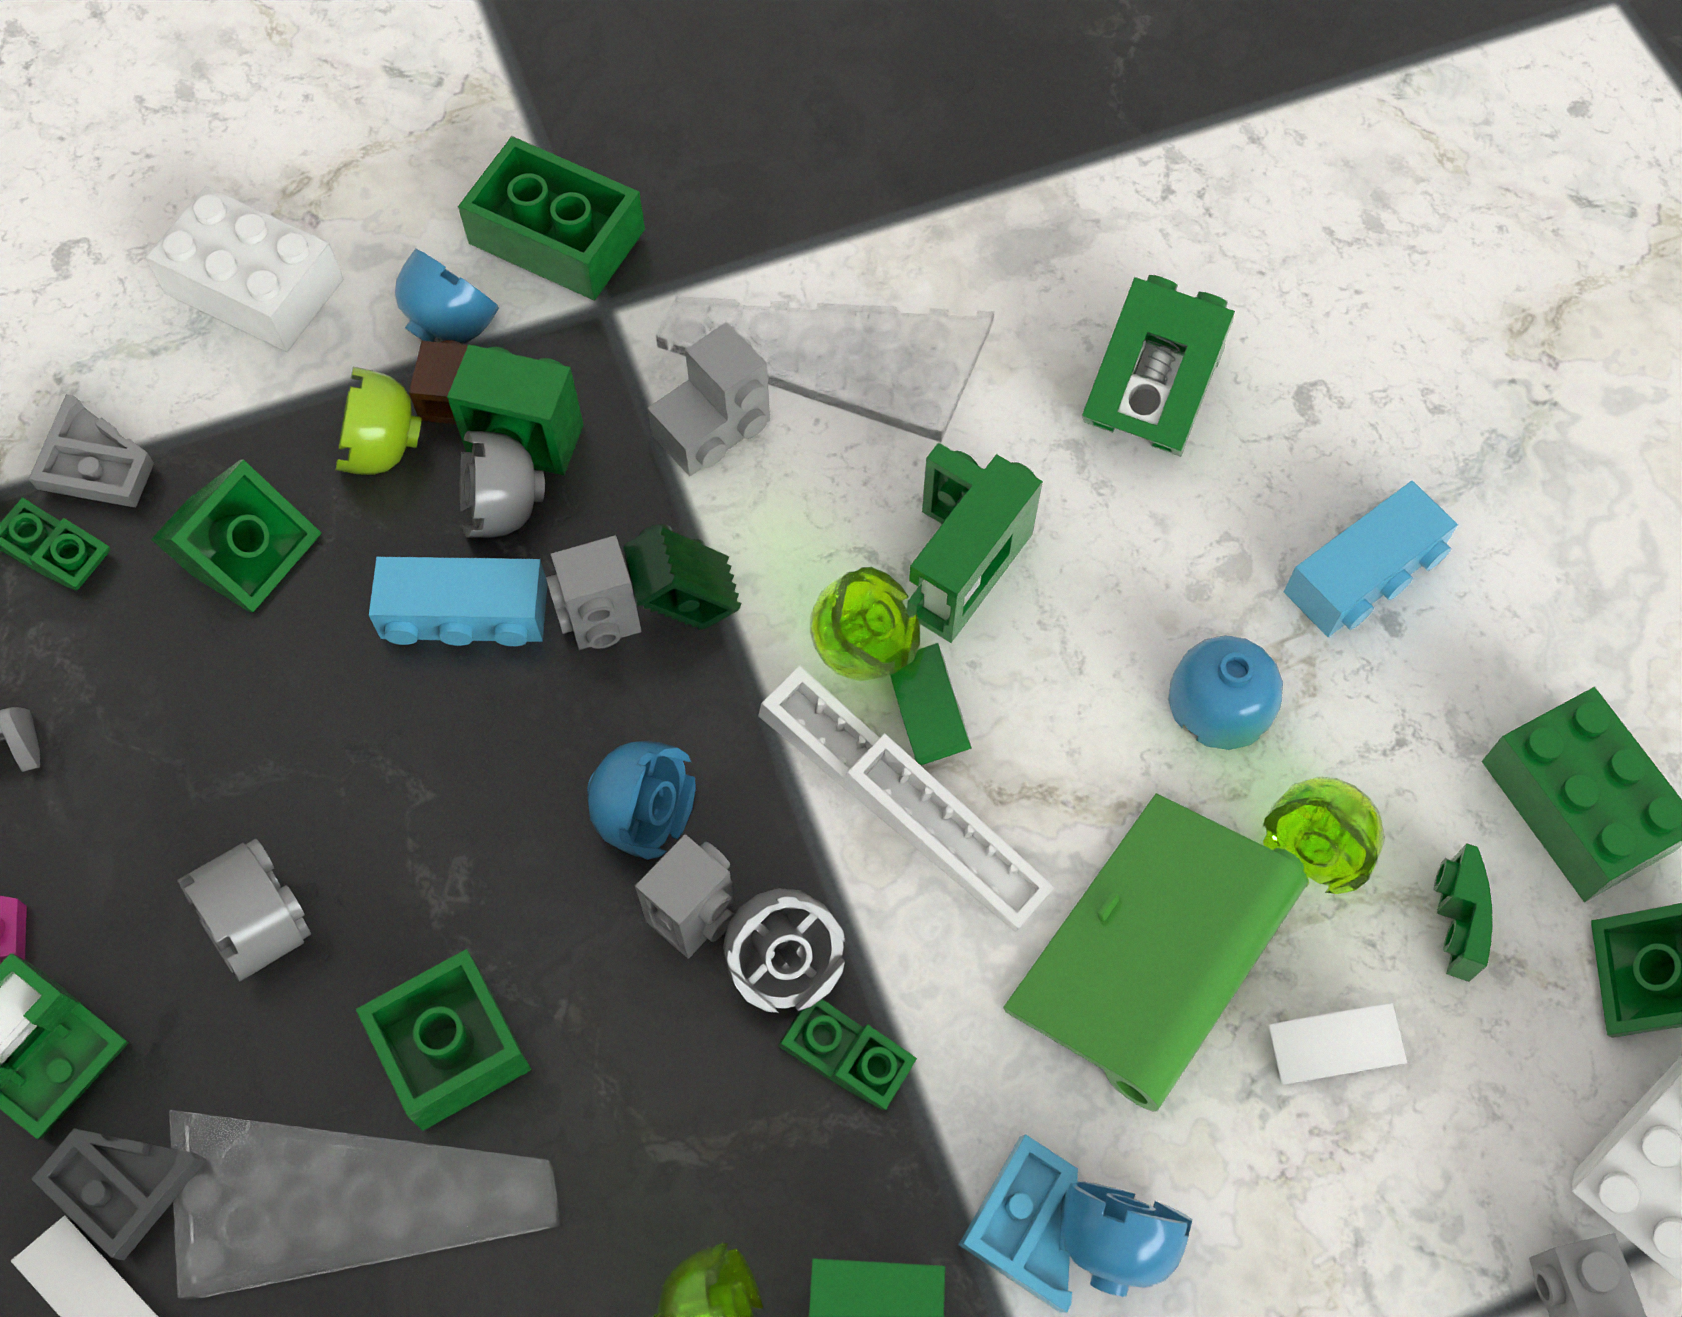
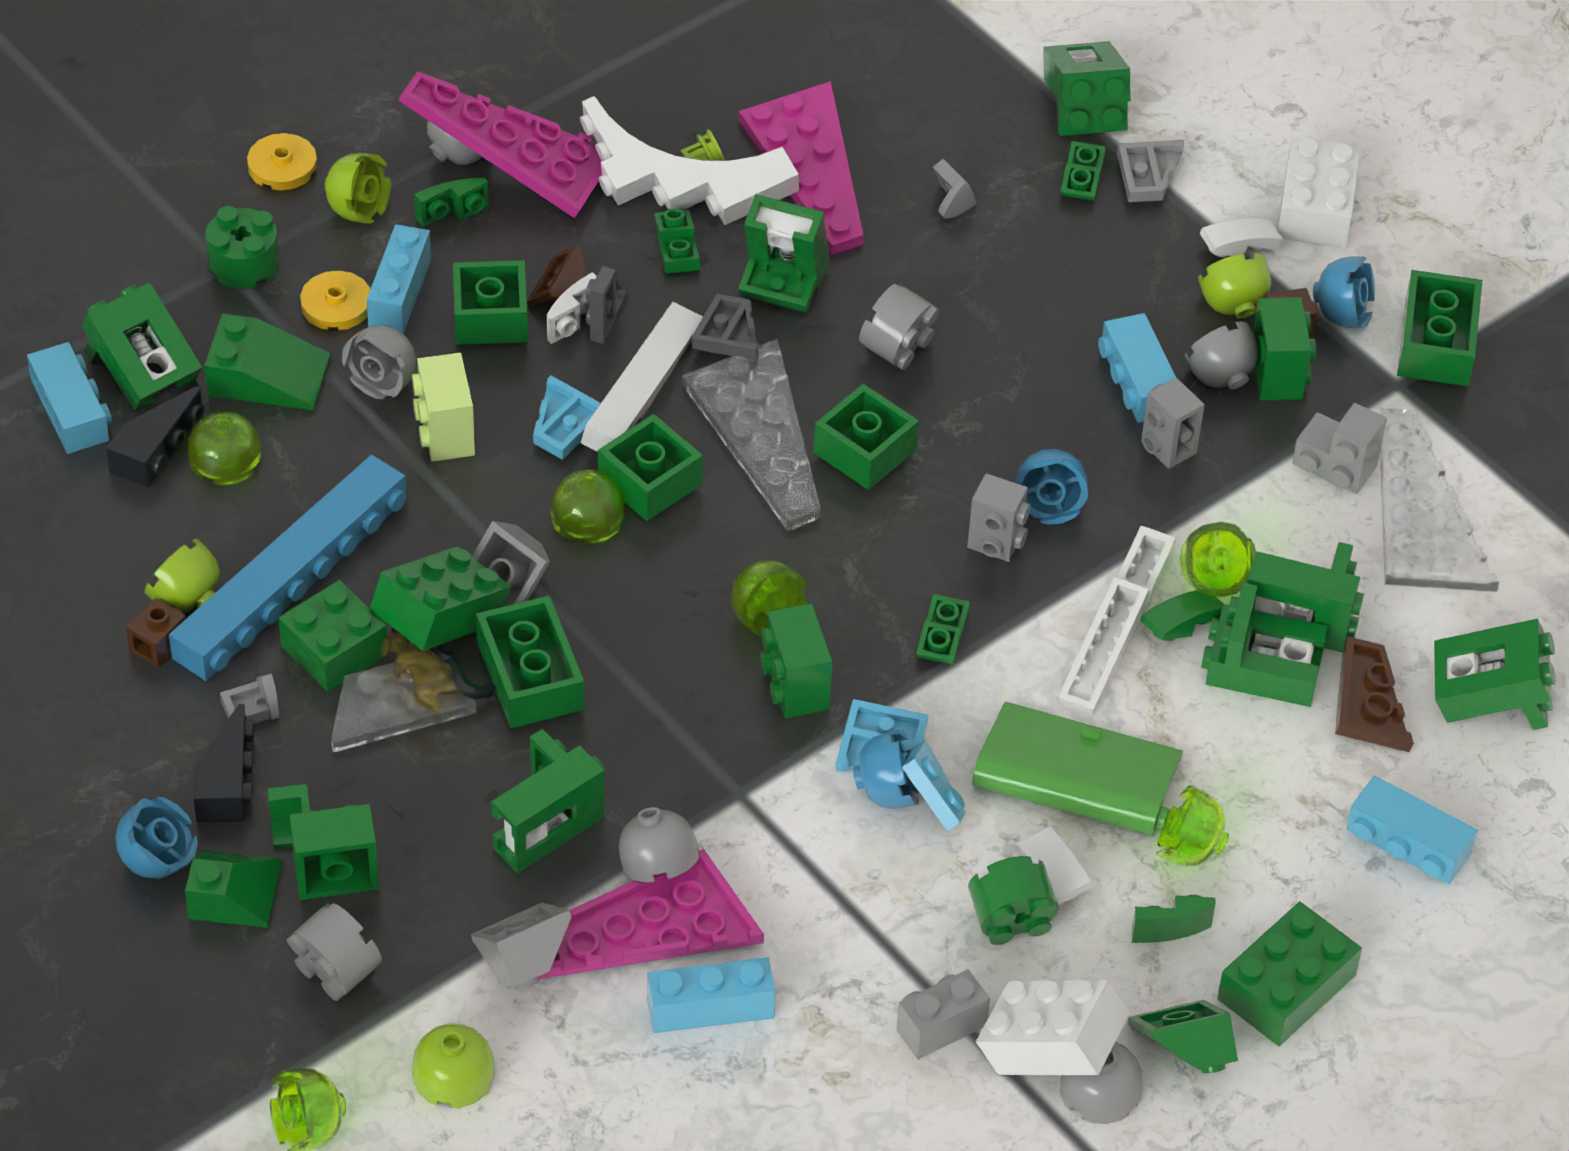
camera: 70 degrees right, 15 degrees down
green slope [151,459,322,612] -> none
dark green brick [623,524,742,630] -> none
light grey cylinder [723,888,845,1013] -> none
dark azure cylinder [1168,635,1283,750] -> none
none -> medium azure wing [902,740,966,831]
none -> green brick [968,856,1059,945]
none -> white slope [1200,218,1283,257]
none -> green brick [1201,583,1328,707]
none -> reddish brown wing [1335,636,1414,752]

